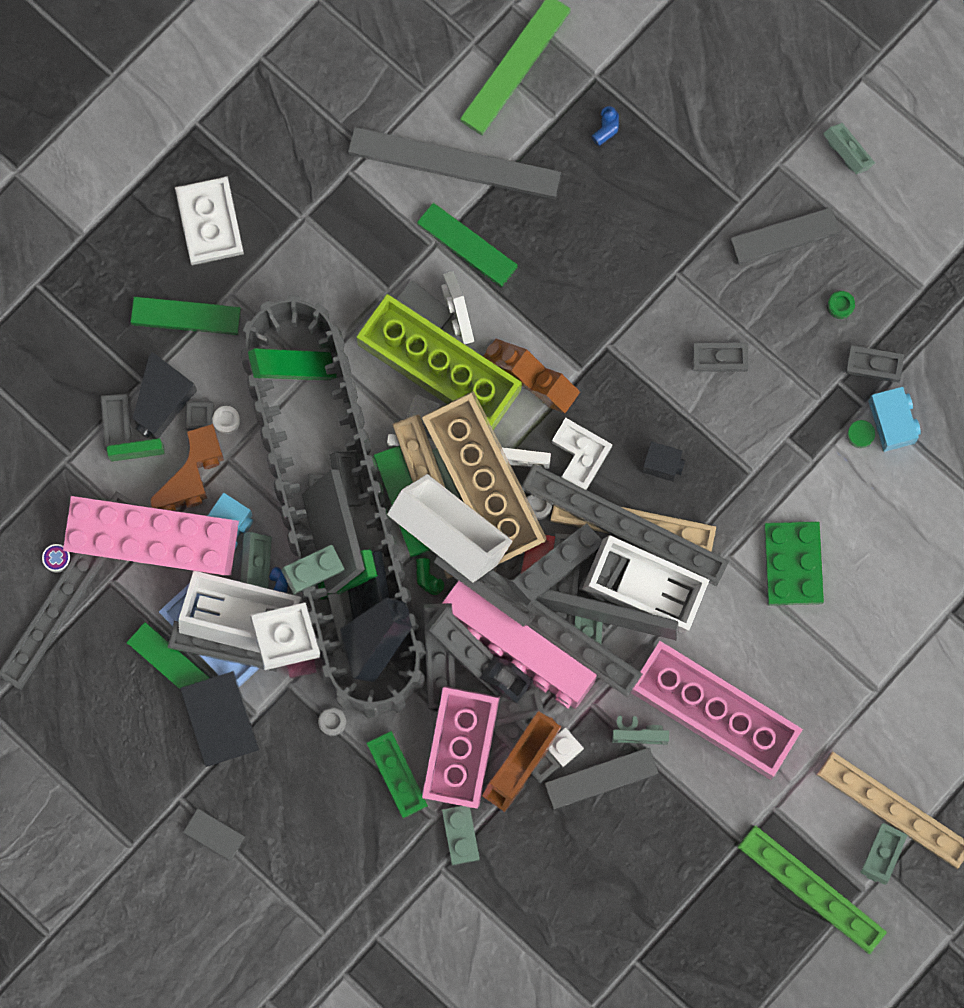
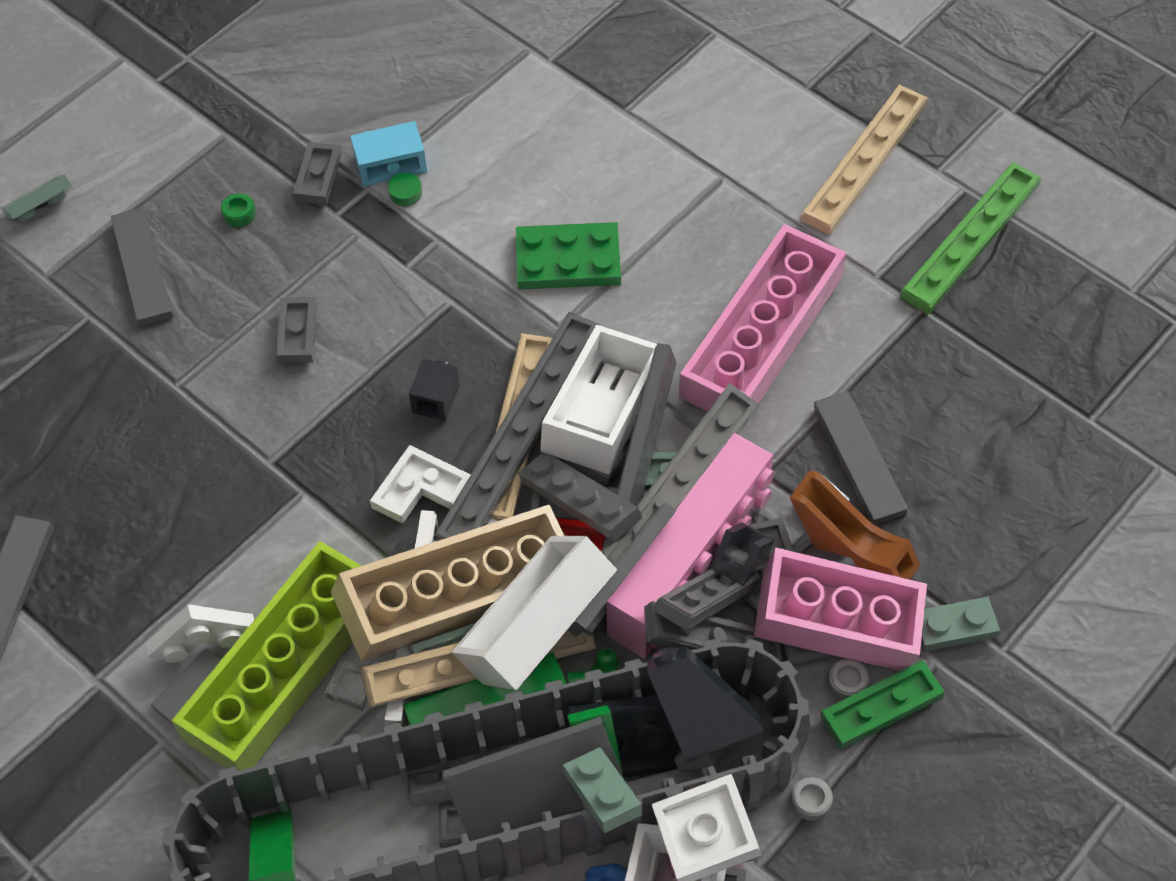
camera: 90 degrees left, 20 degrees down
green tile [417,202,518,288] -> none
dark orange arch [483,339,580,413] -> none
sand green plate [612,716,669,745] -> none
sand green plate [860,823,908,885] -> none
none -> light grey tile [828,659,869,700]

